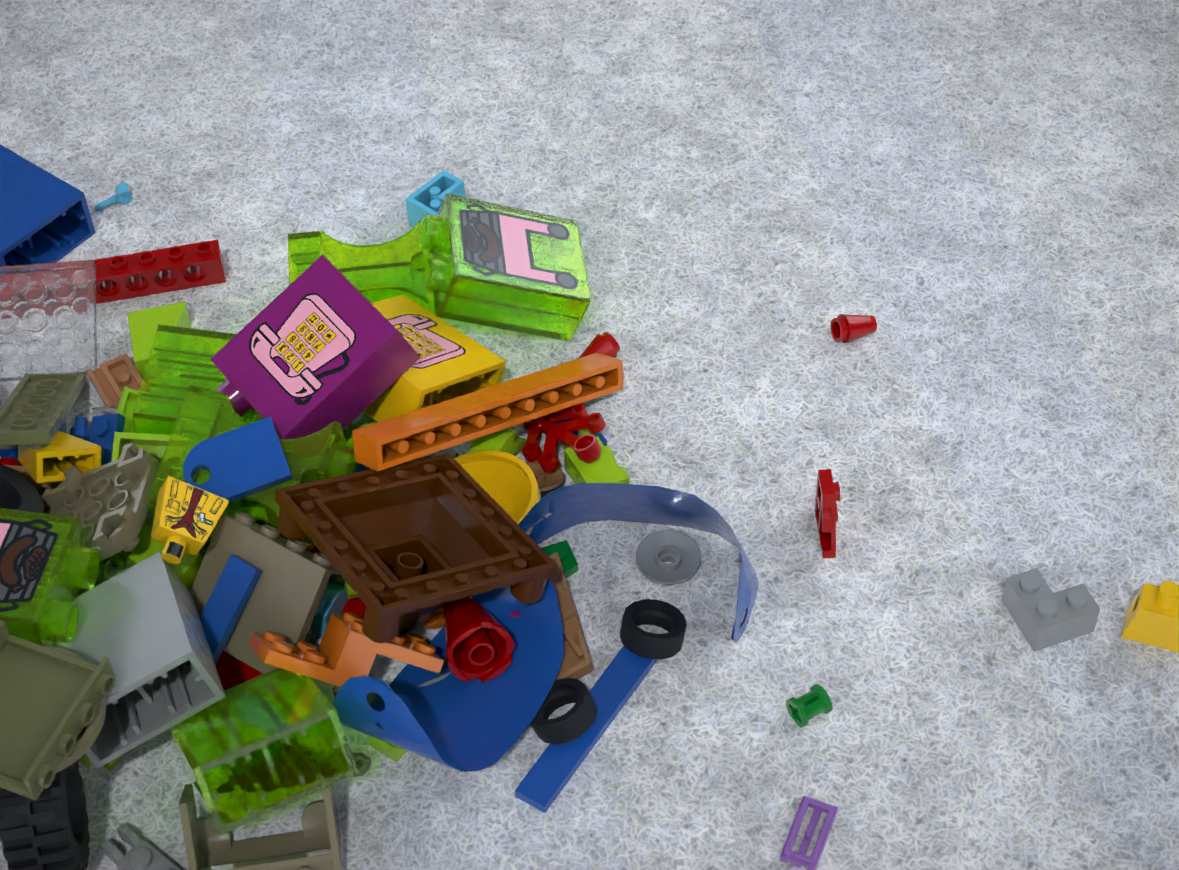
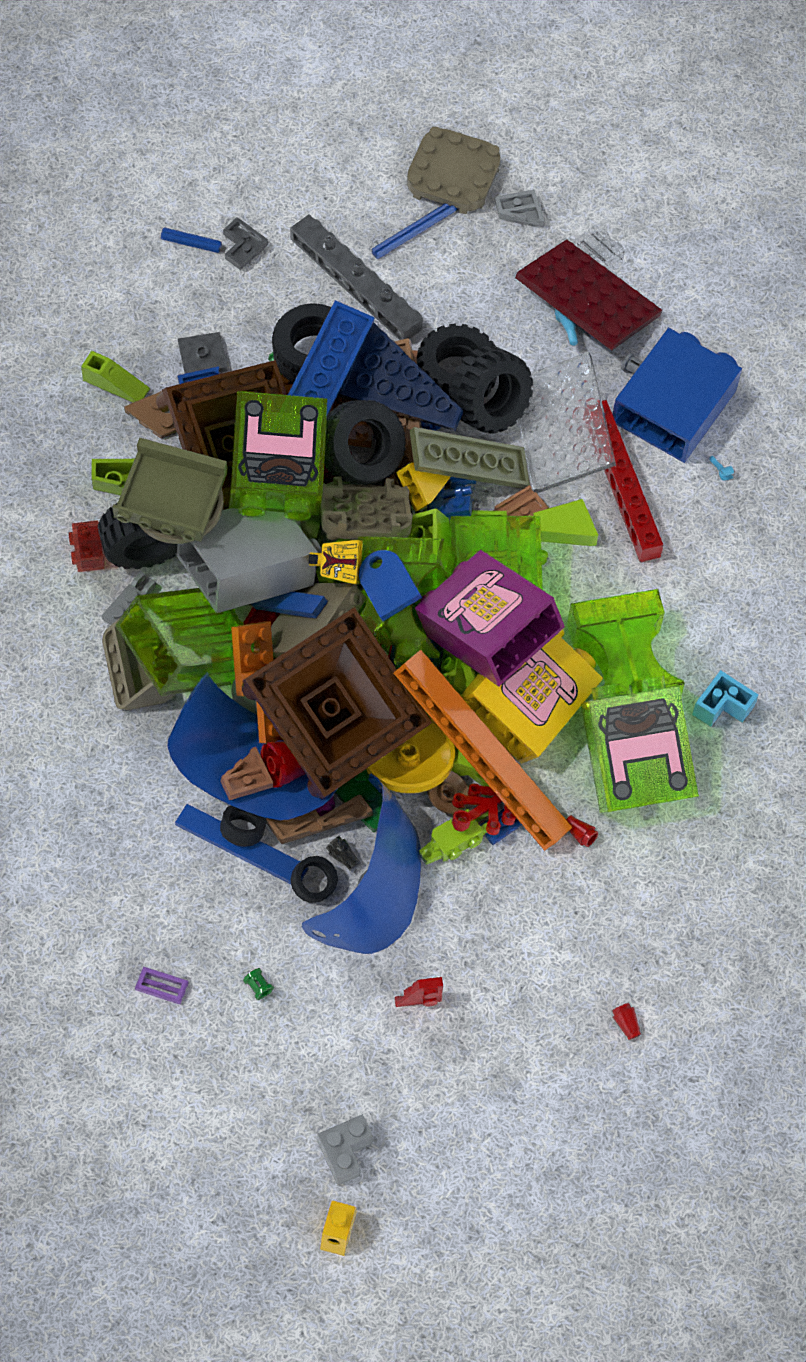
camera: 80 degrees right, 15 degrees up
none -> nougat wing [220,747,273,800]
none -> clear smoke cone [326,836,360,870]

